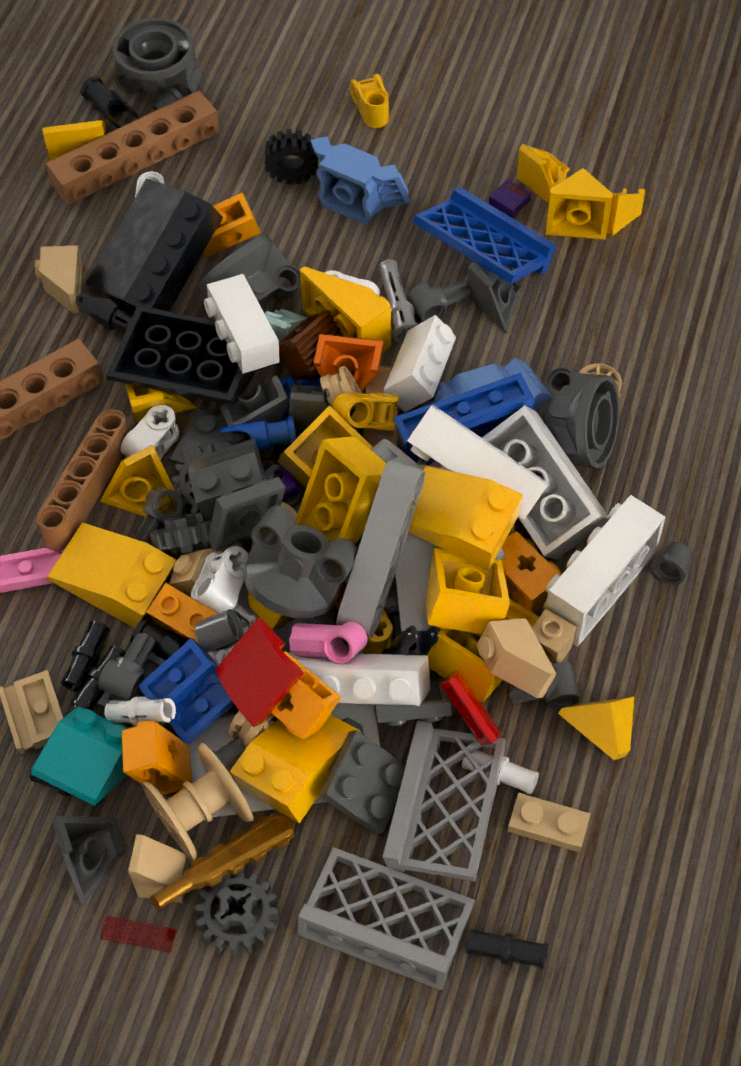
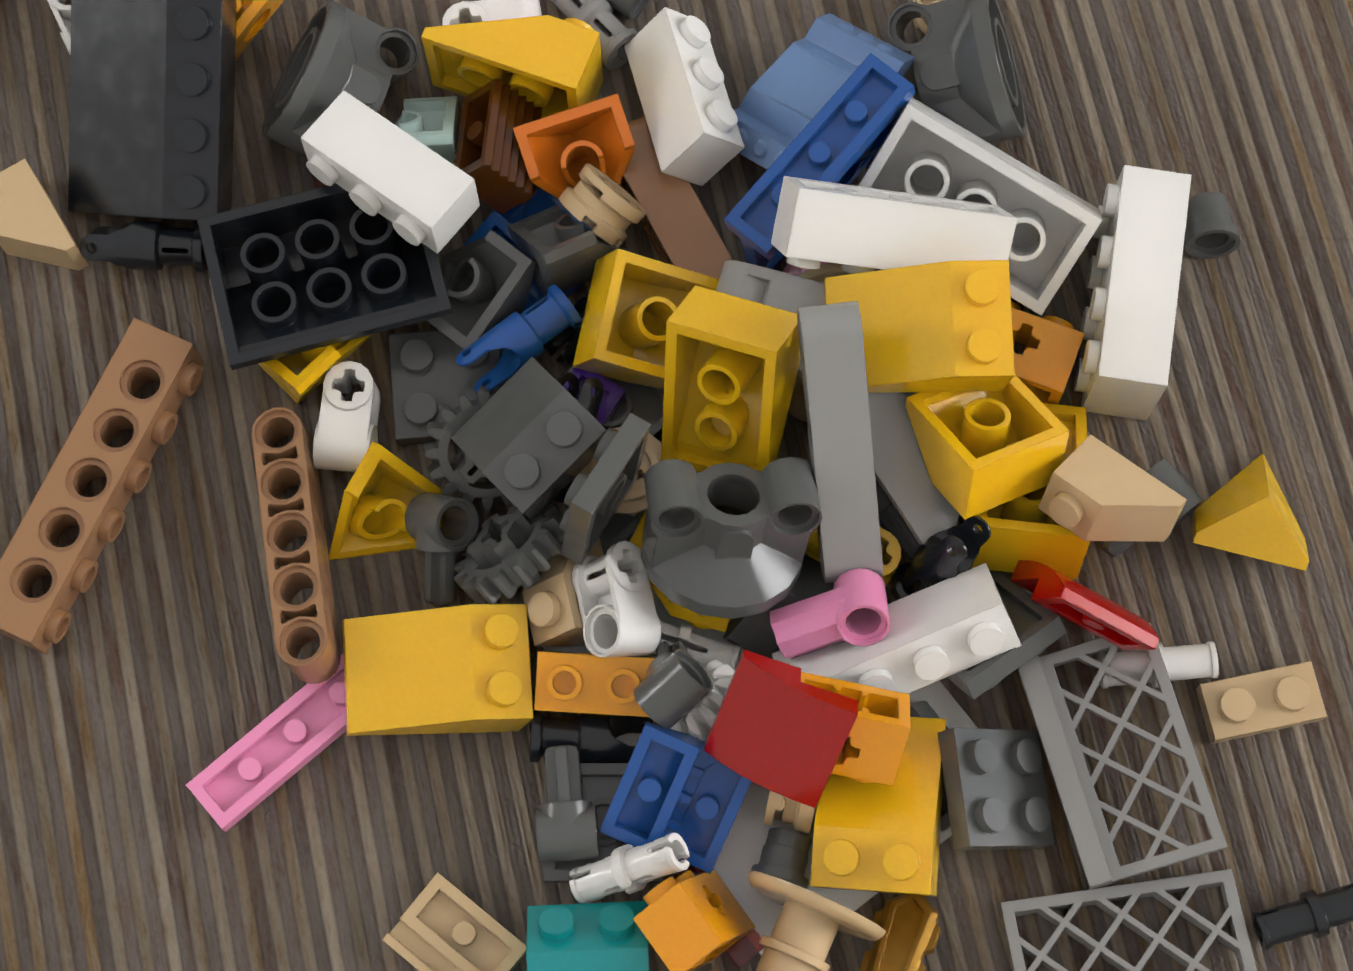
camera: 30 degrees left, 15 degrees up
black pin [61,621,110,692] -> none
black pin [70,645,126,711] -> none
yellow piece [332,392,399,431] -> none
tan brick [532,609,576,664] -> none

